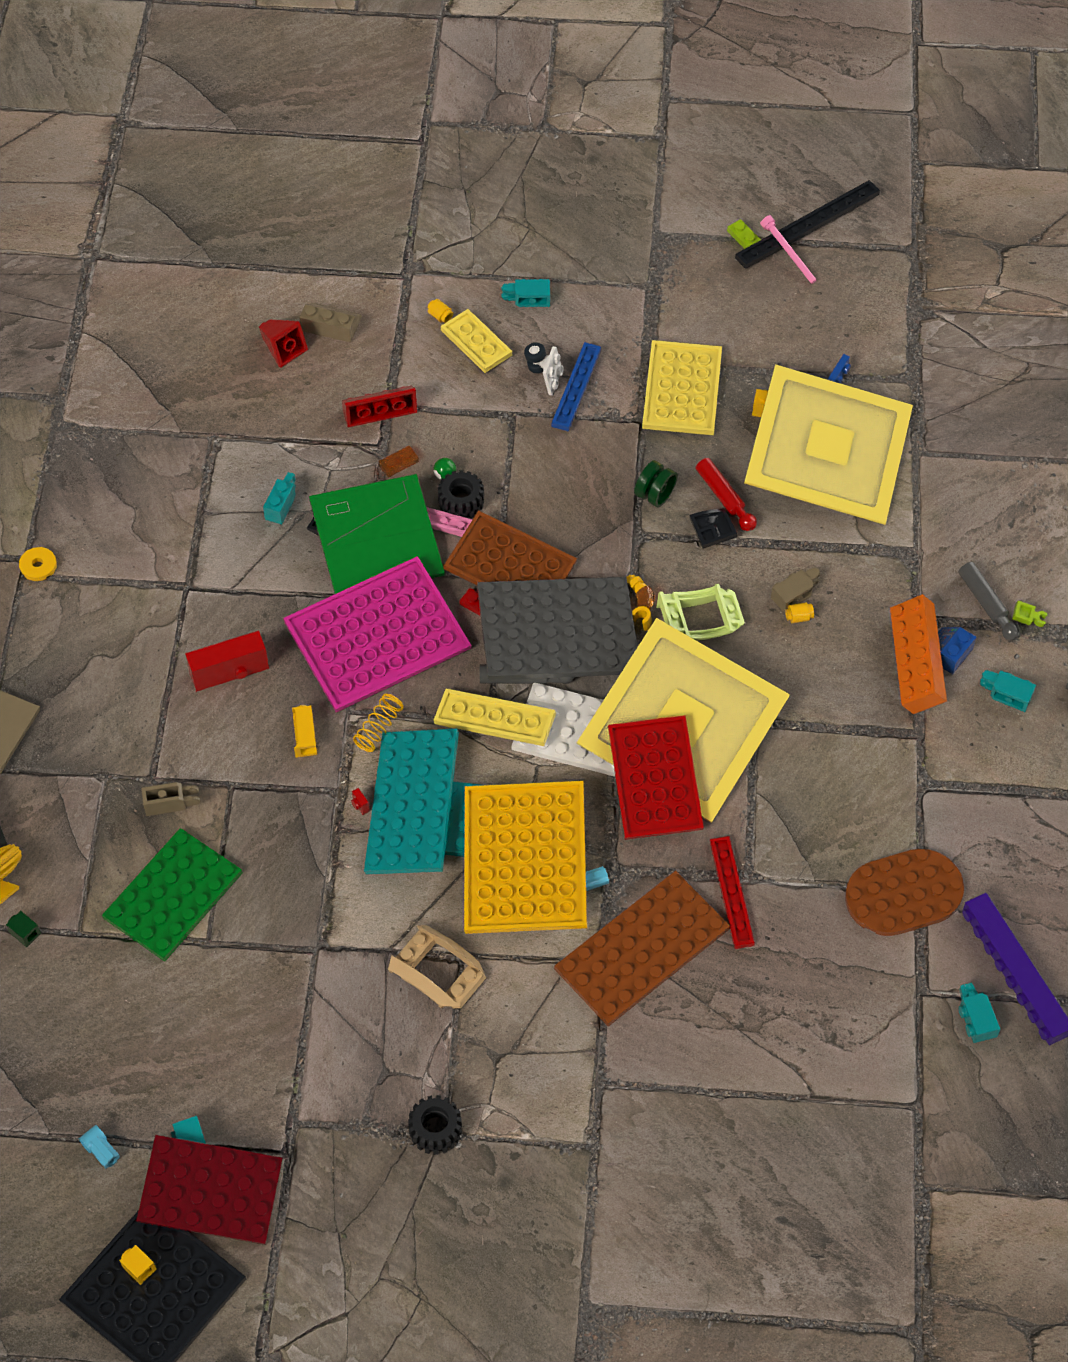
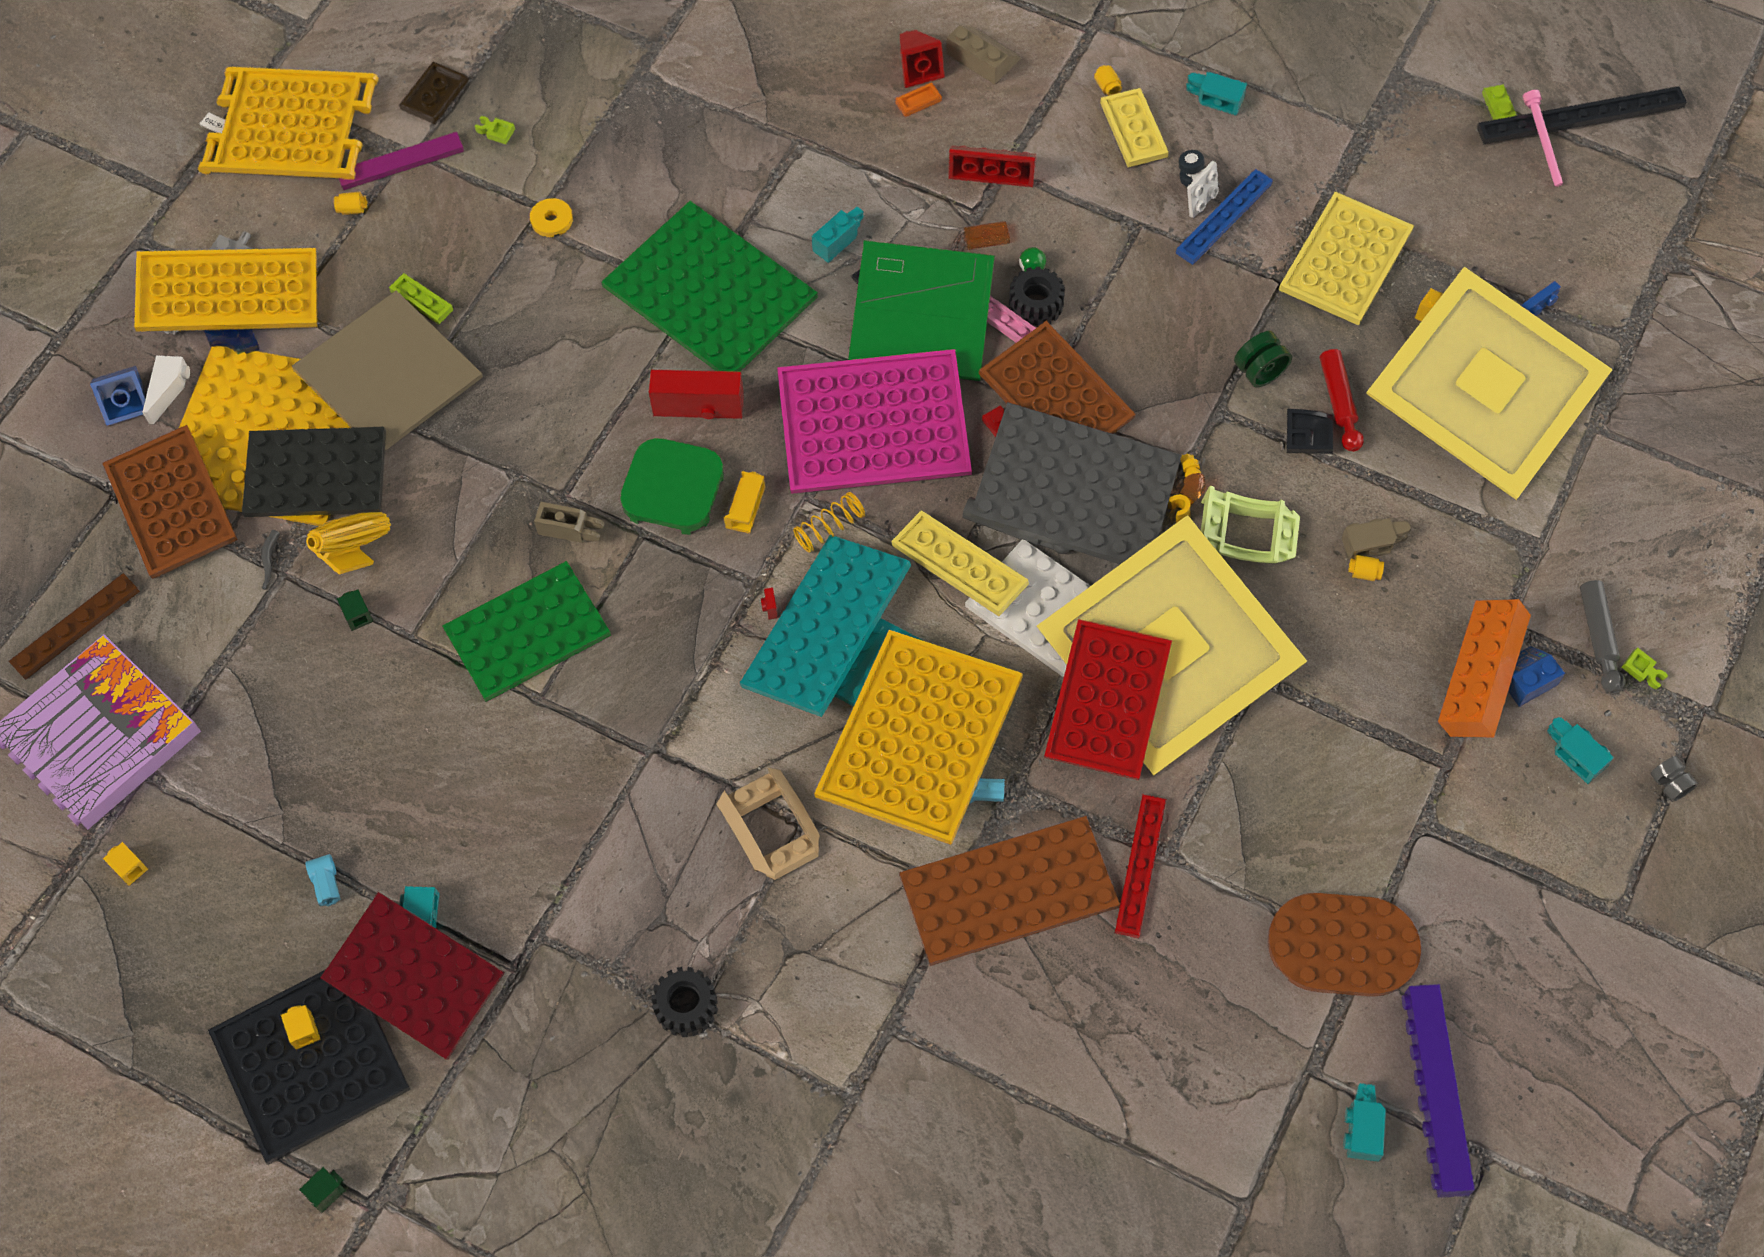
camera: 25 degrees right, 5 degrees up
none -> green plate [601,201,818,372]
none -> green tile [620,438,724,535]
none -> orange tile [895,82,942,117]

